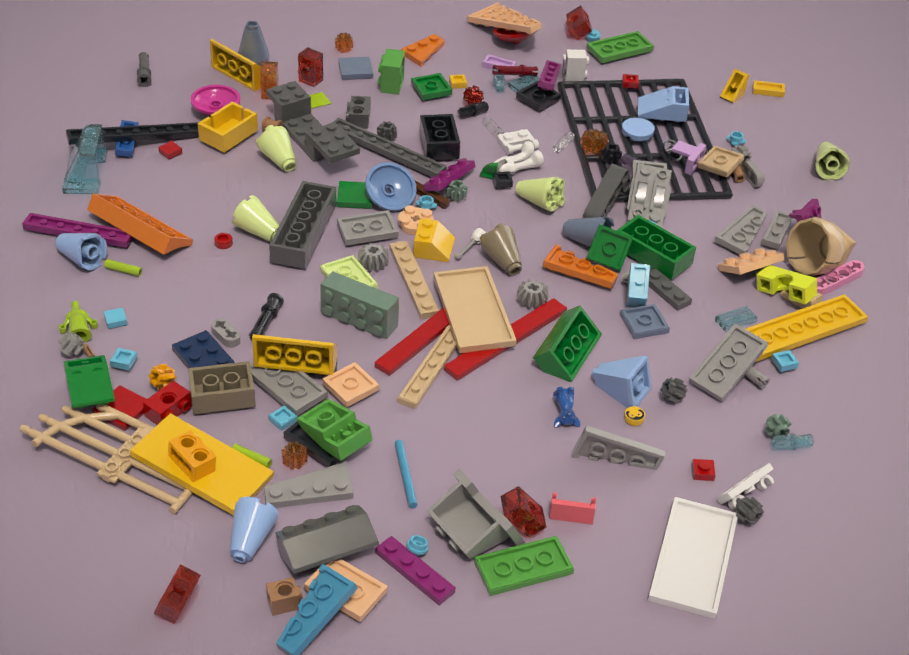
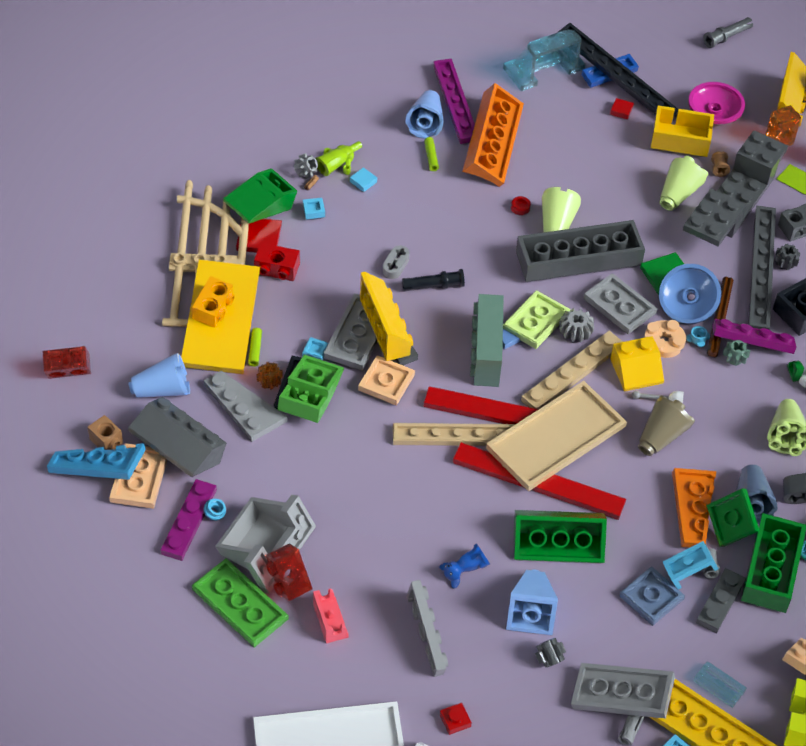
camera: 65 degrees right, 10 degrees up
light orange gear [148,364,176,390] -> none
dark blue plate [172,330,235,368] -> none
dark tan brick [188,361,256,414] -> none
dark azure bar [395,440,417,508] -> none
black plate [493,171,513,188] -> none
light grey gear [517,279,549,309] -> none
yellow tile [624,406,645,426] -> none

